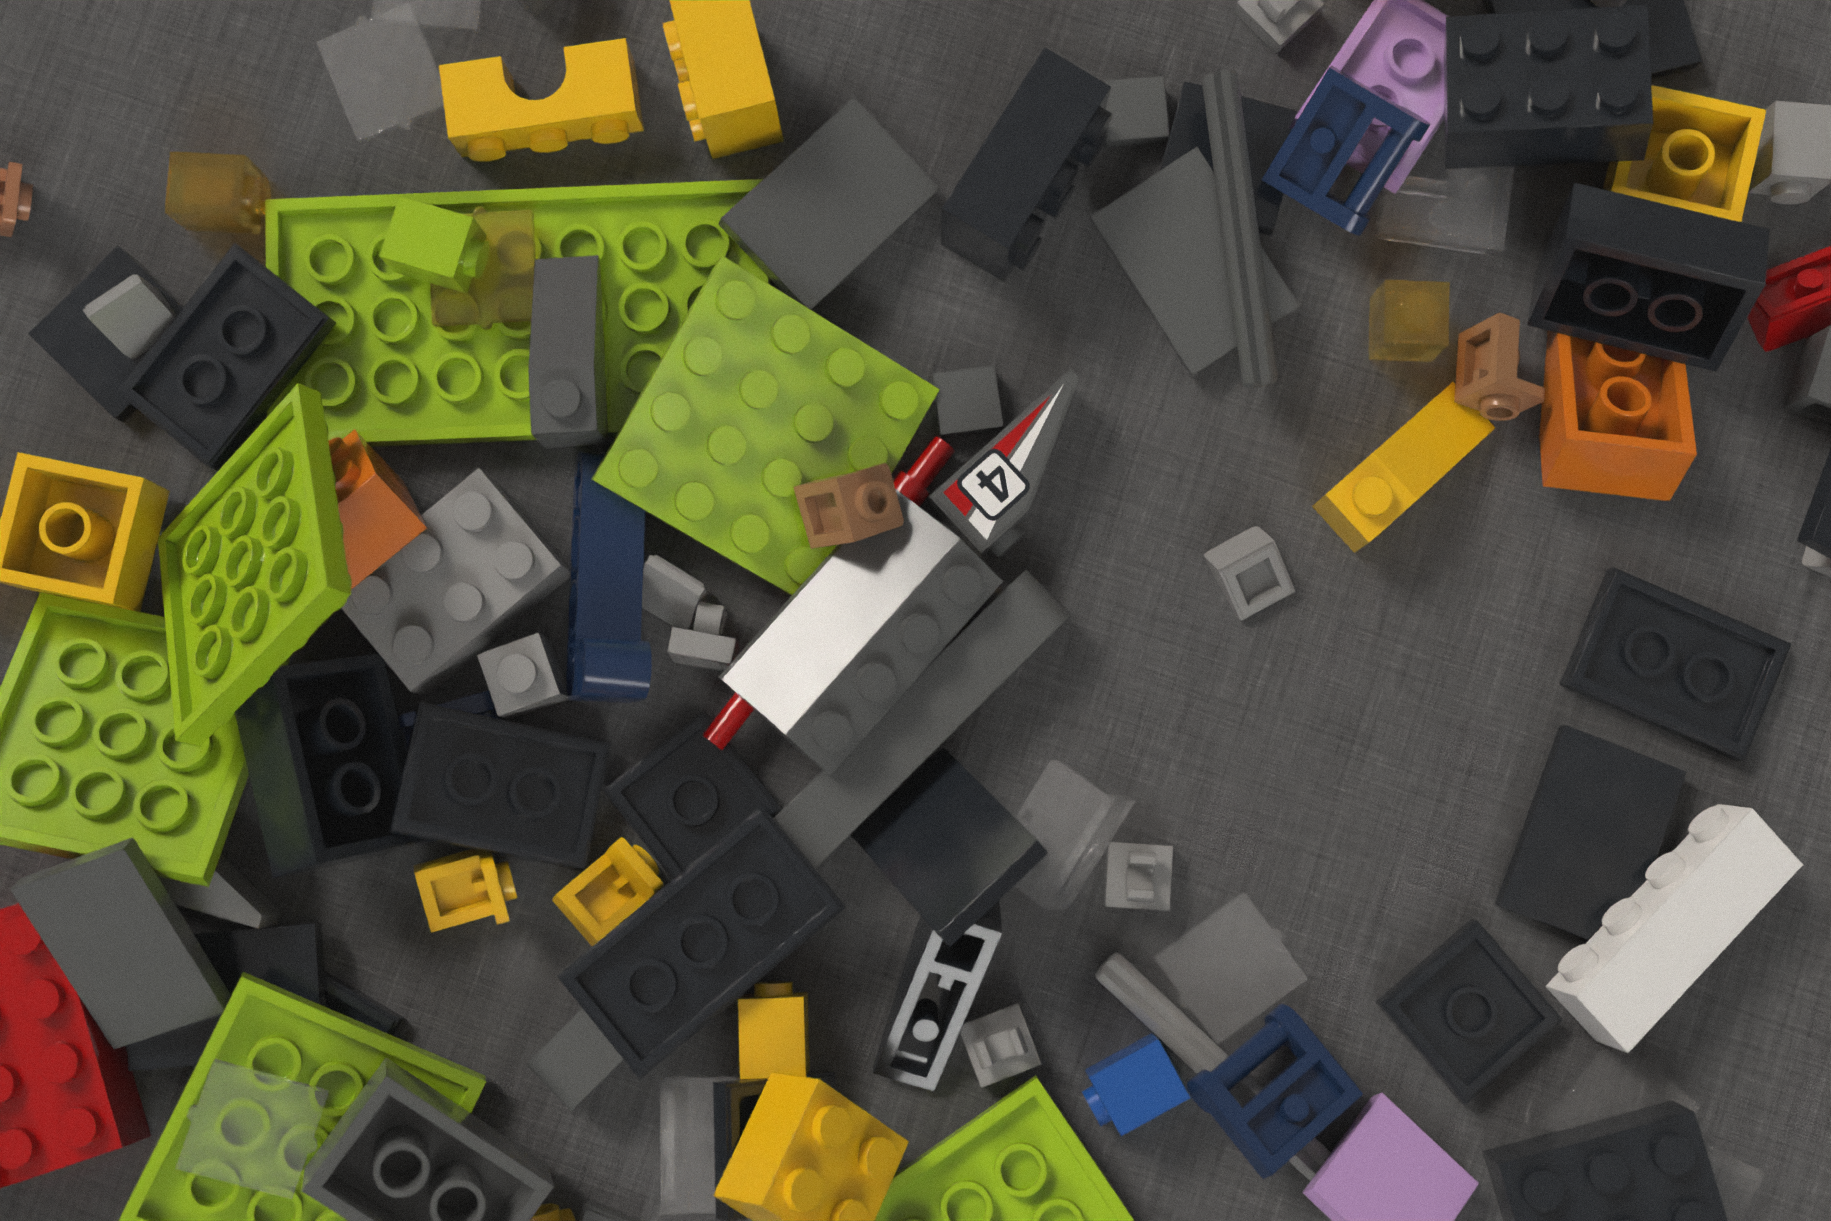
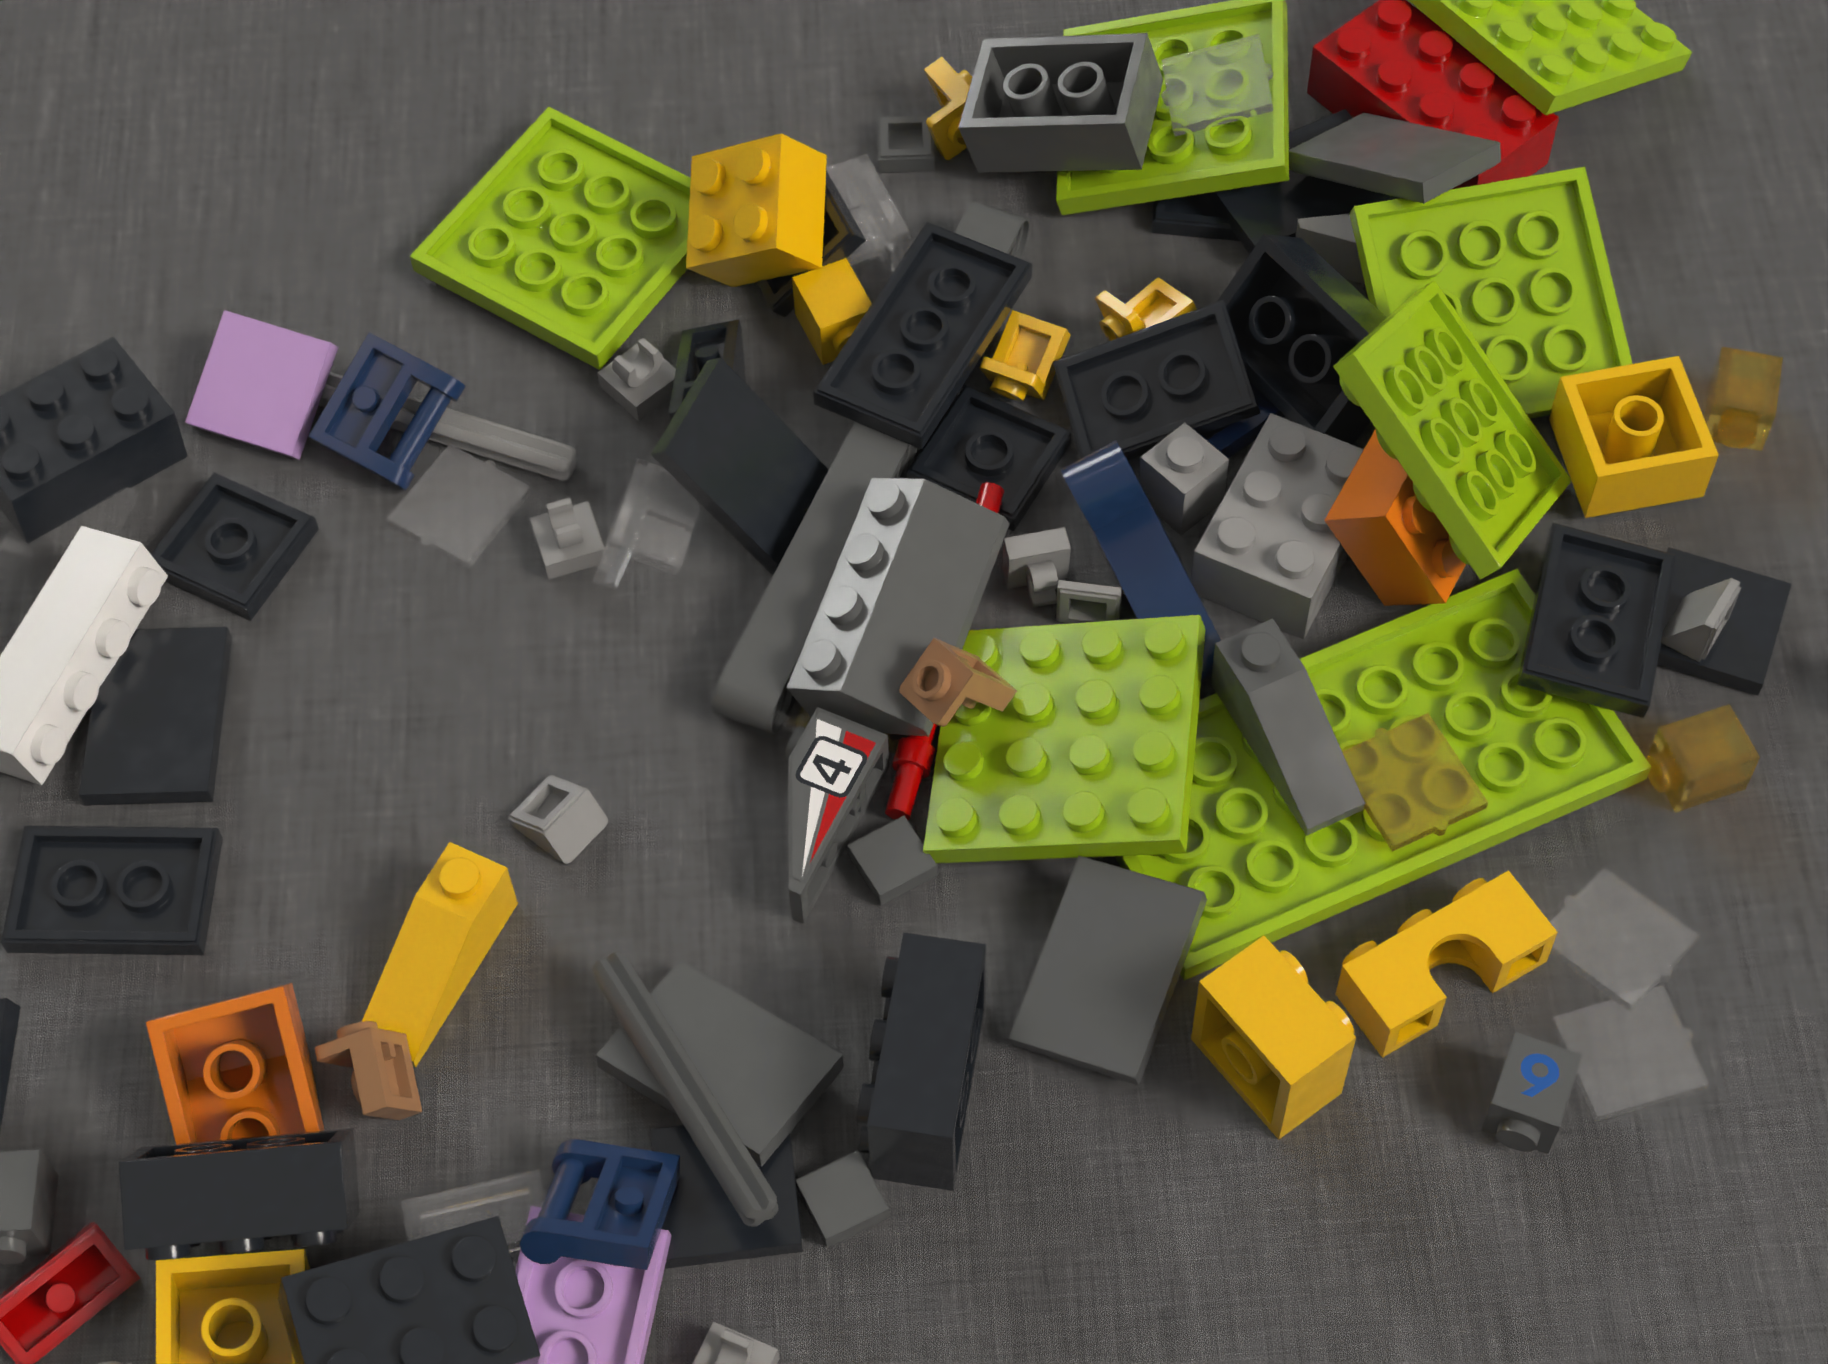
camera: 155 degrees right, 25 degrees down
lime brick [379,195,489,294] -> none
blue brick [1081,1033,1190,1136] -> none
clear yellow brick [1369,280,1450,362] -> none

